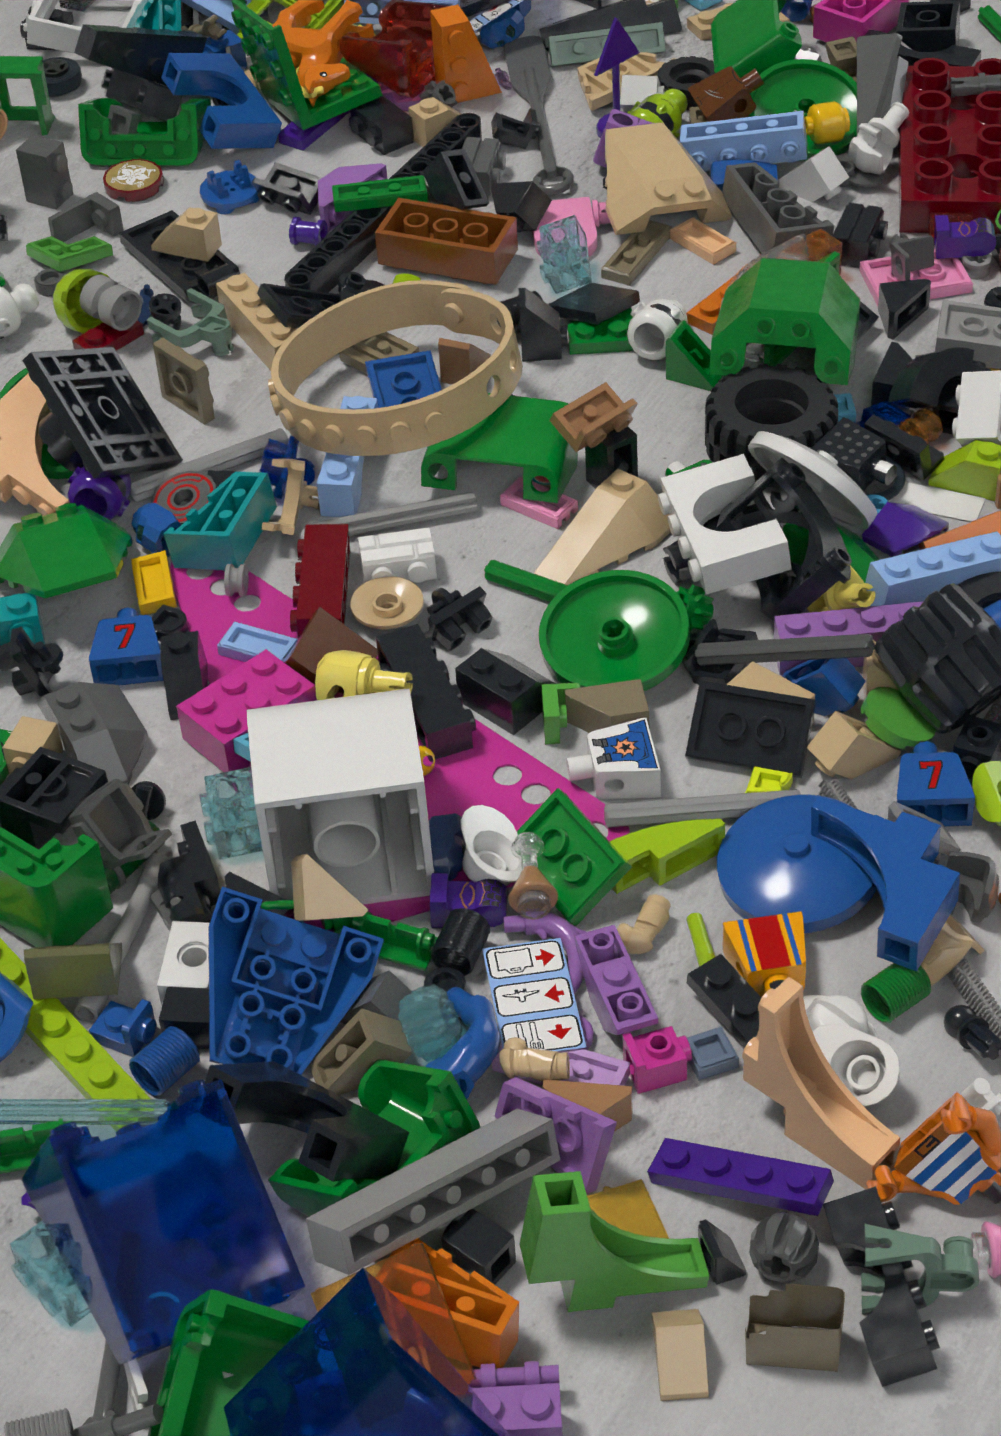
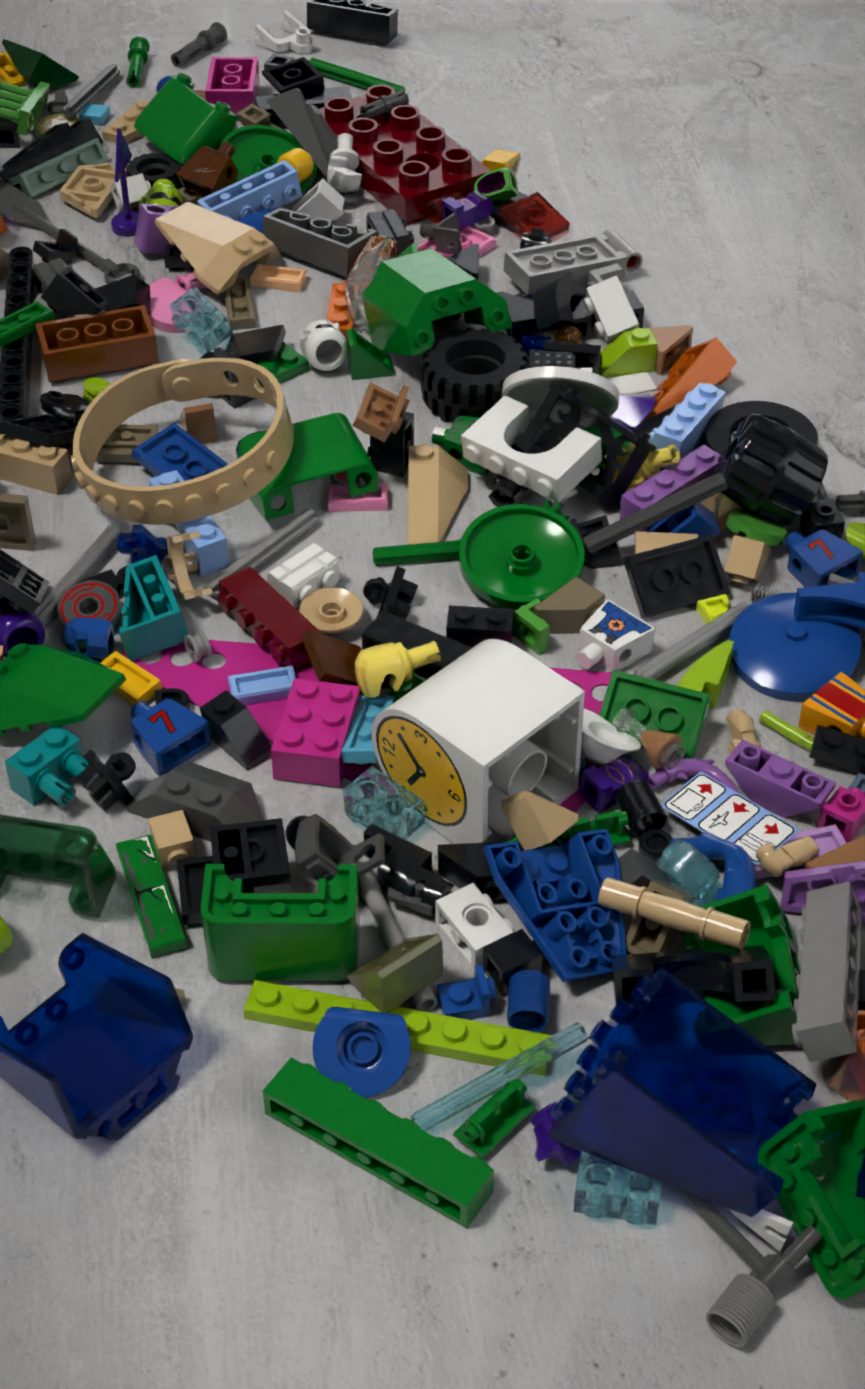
camera: 40 degrees left, 0 degrees up
none -> tan piece [598,877,751,950]

